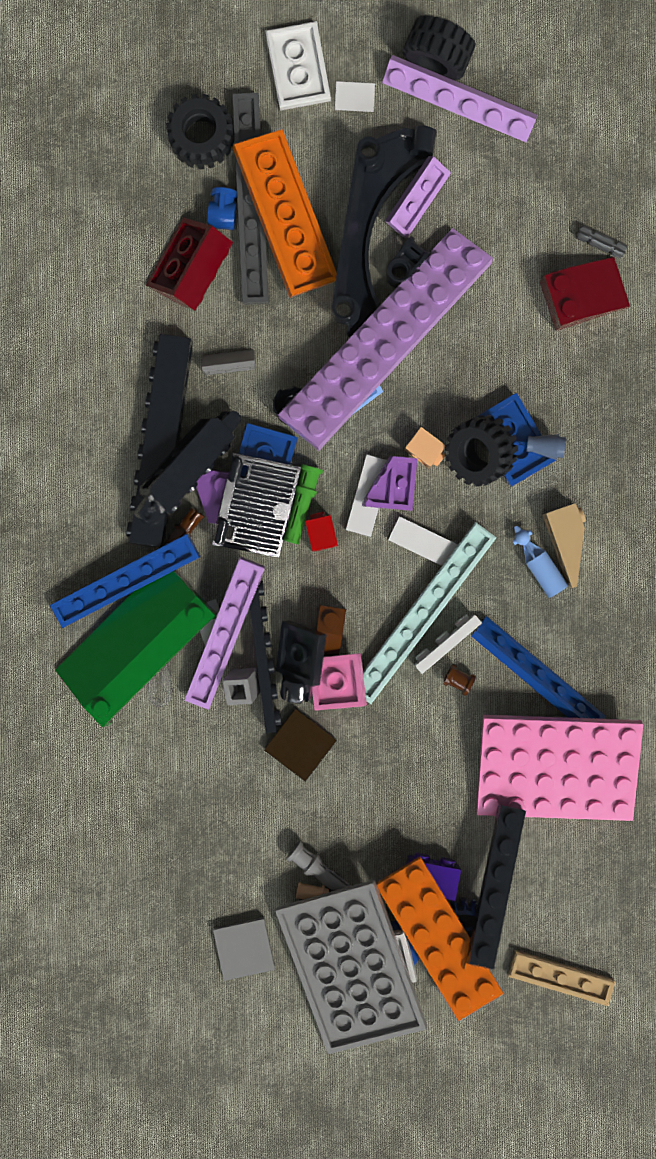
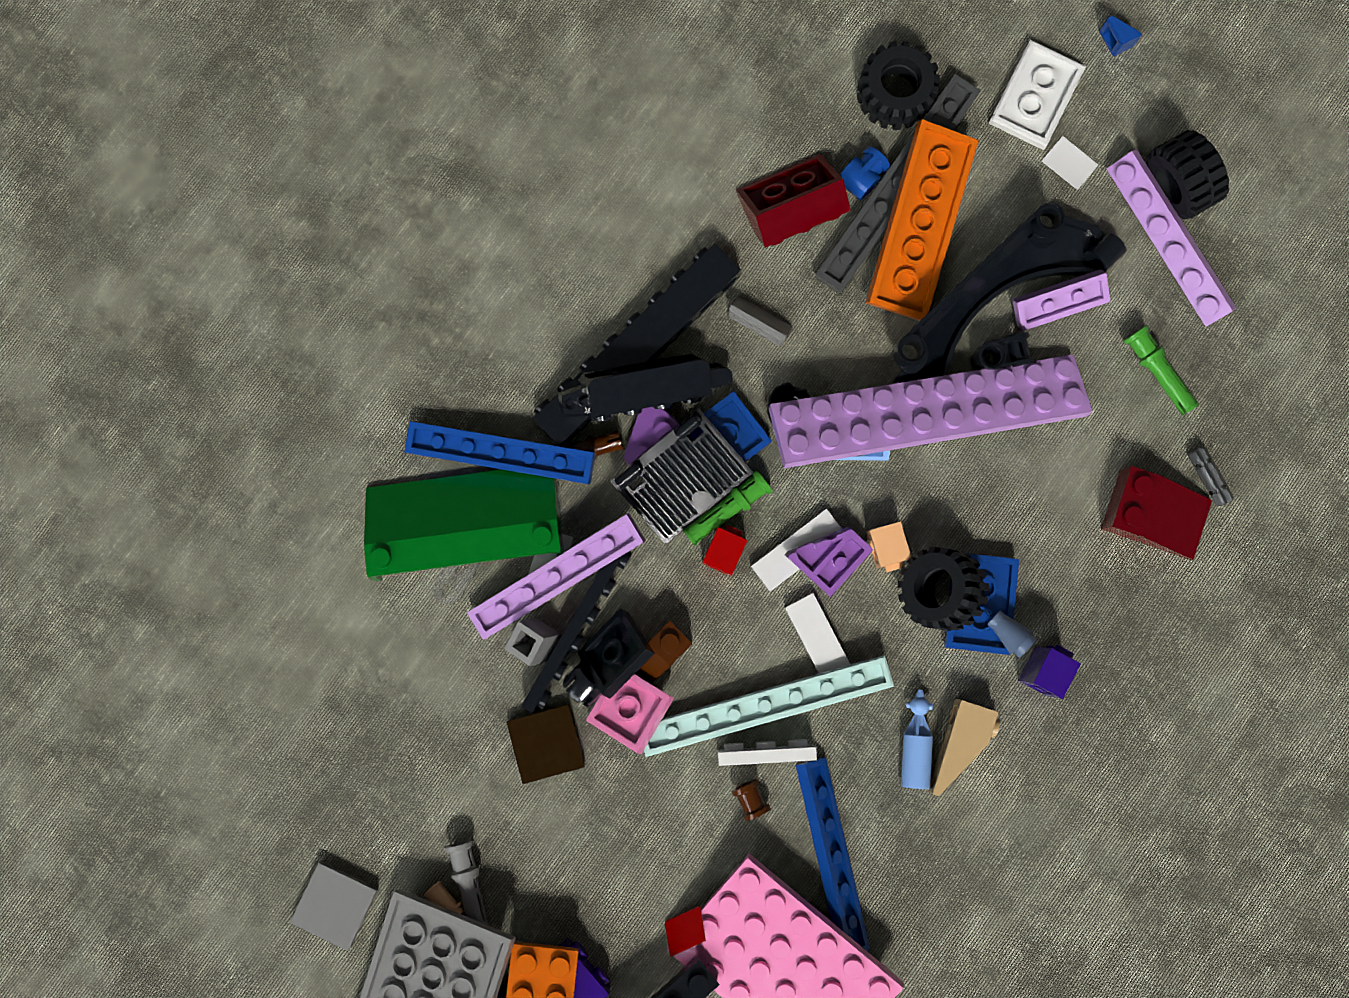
camera: 40 degrees right, 5 degrees down
none -> red sticker [665,906,706,957]
none -> dark purple brick [1018,645,1081,699]
none -> bright green pin [1123,325,1199,416]

